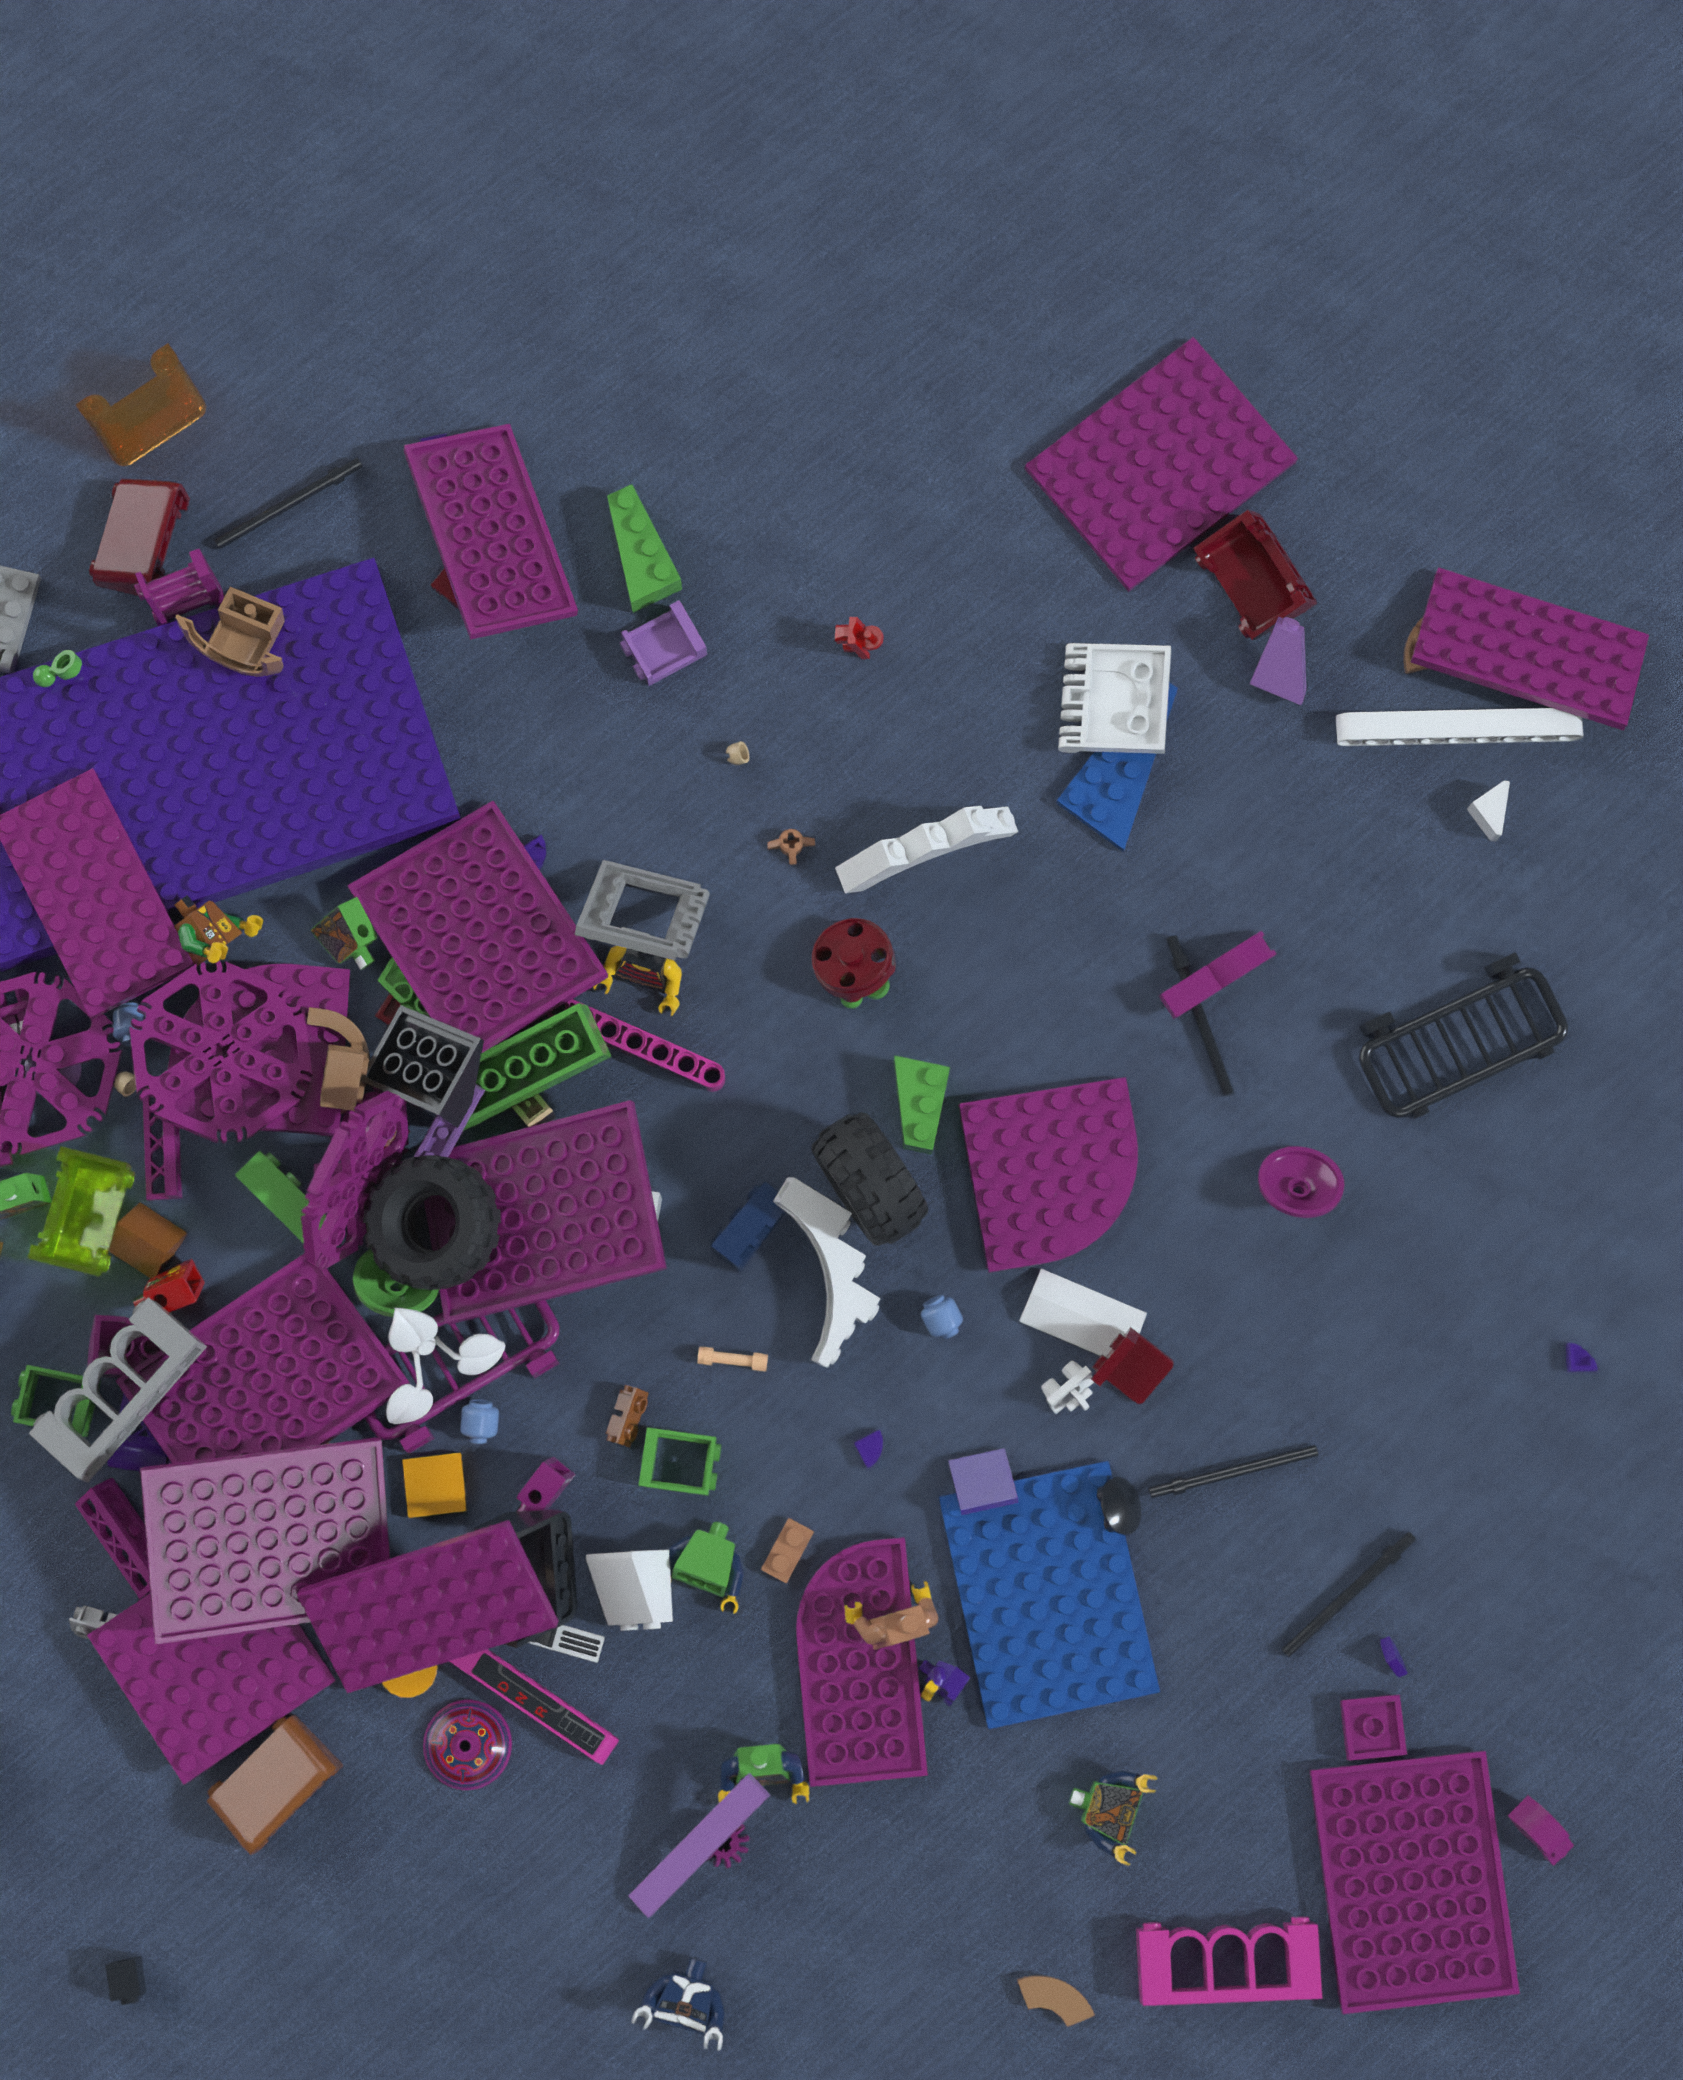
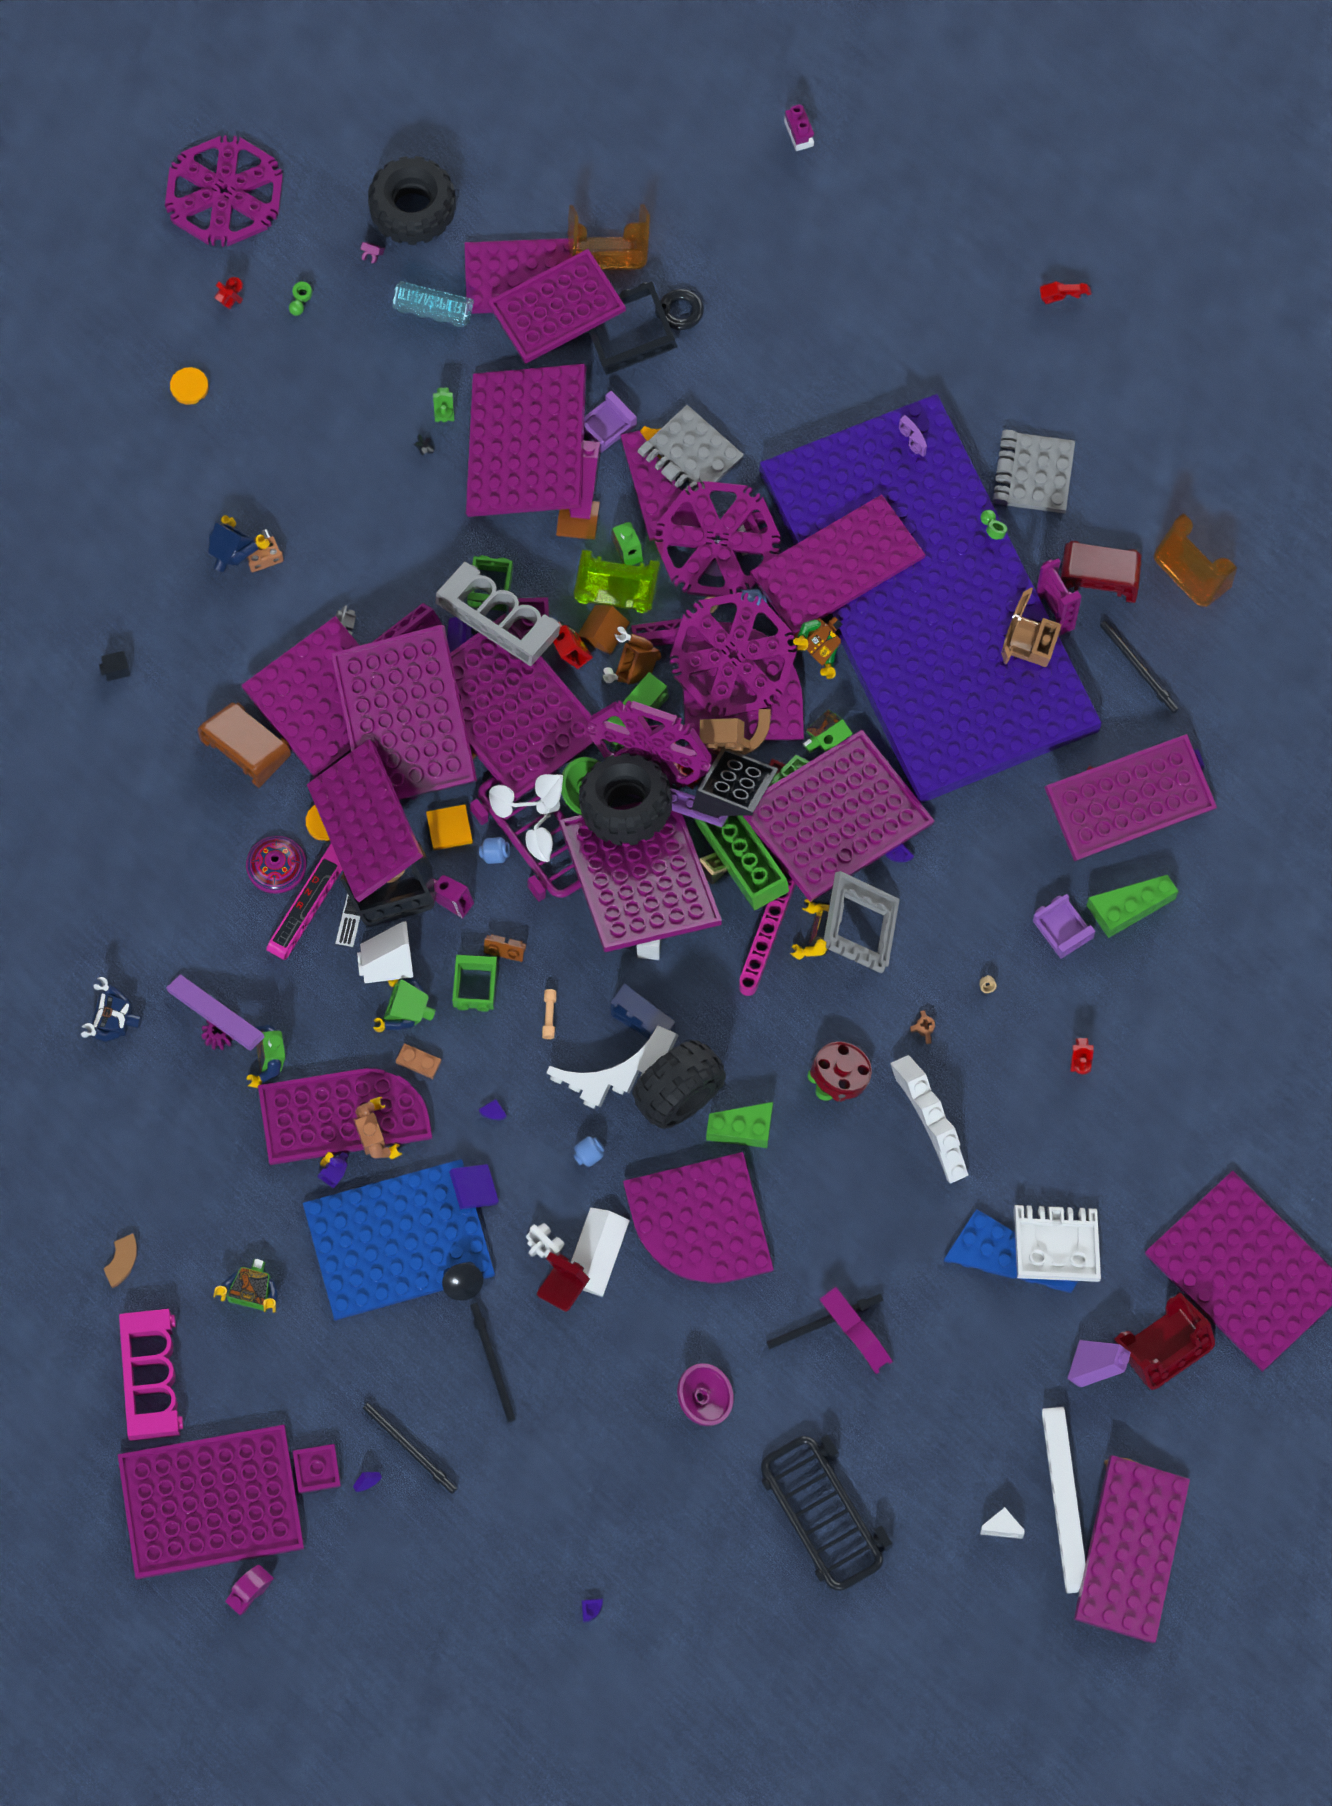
camera: 90 degrees right, 10 degrees down
none -> dark orange torso [602,627,661,684]

